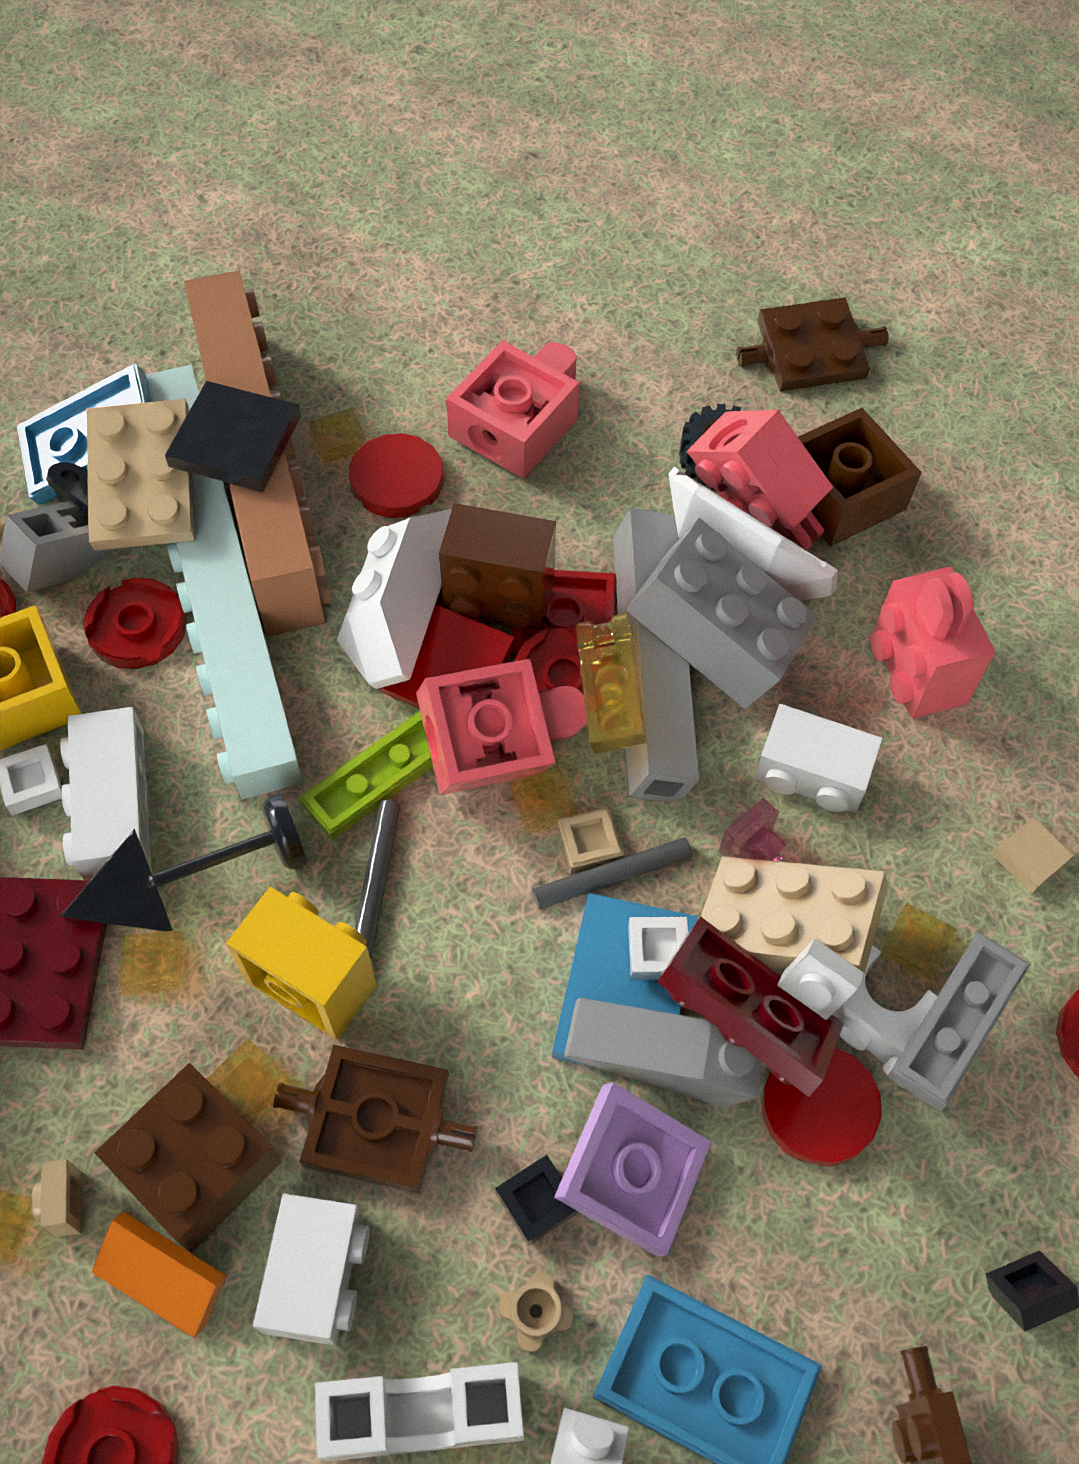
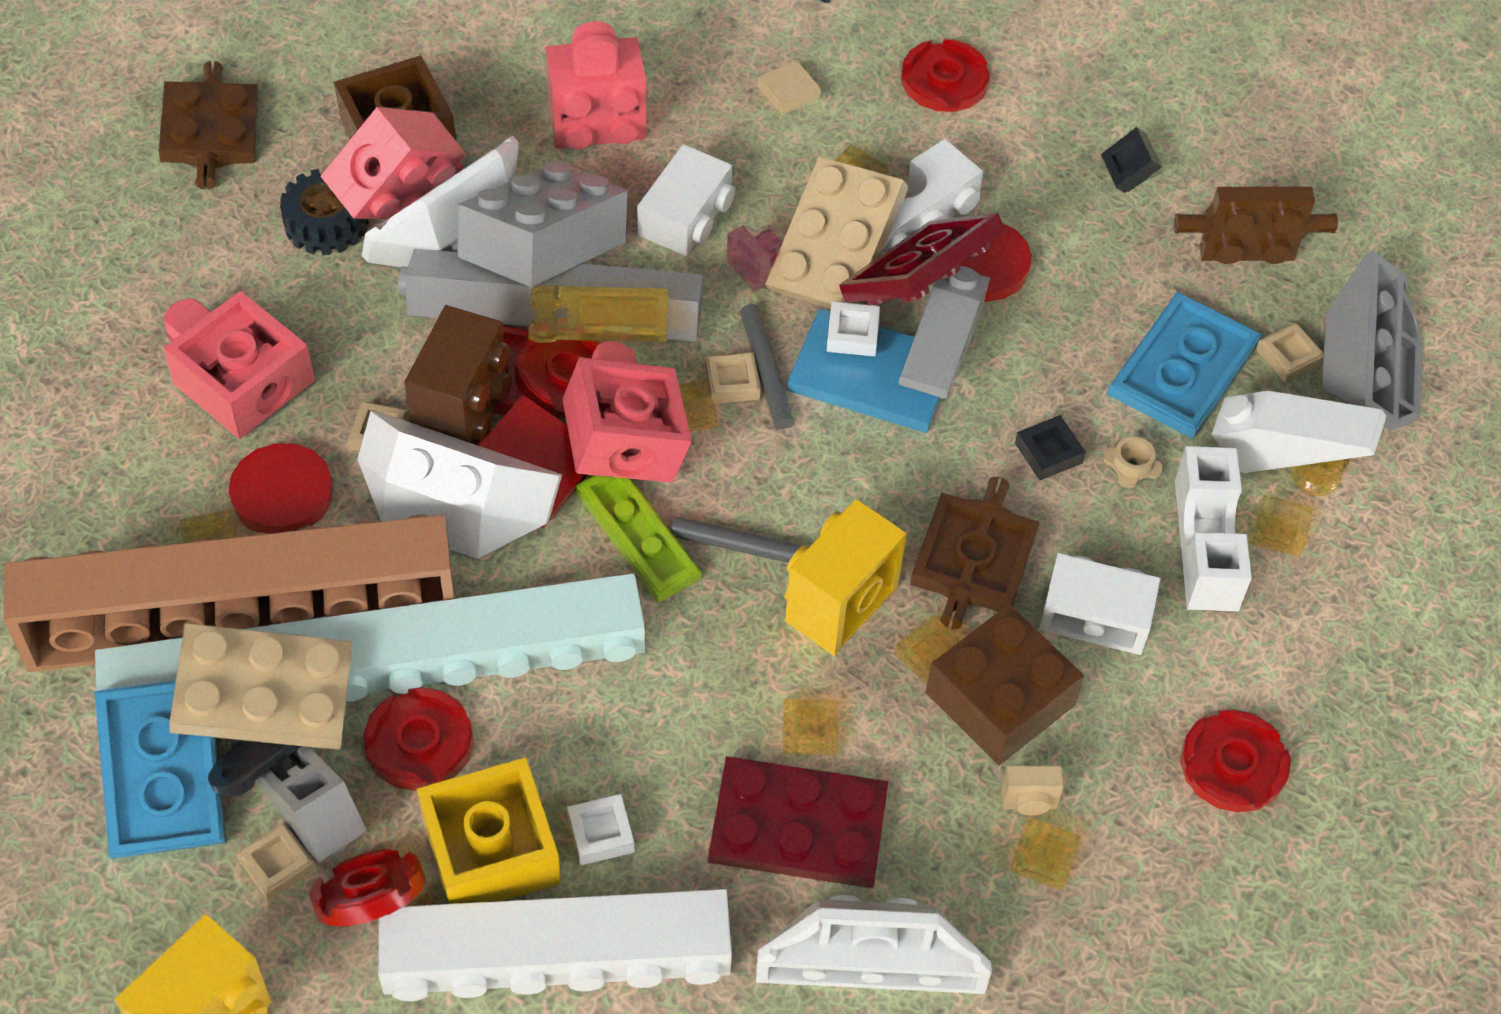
camera: 85 degrees left, 5 degrees down
white brick [60,707,152,880] -> none
black piece [60,793,307,933] -> none
orange tile [91,1212,227,1338] -> none
black tile [165,381,301,492] -> none
lavender plate [554,1083,712,1256] -> none
white plate [777,938,865,1020] -> none
light grey tile [887,931,1031,1112] -> none

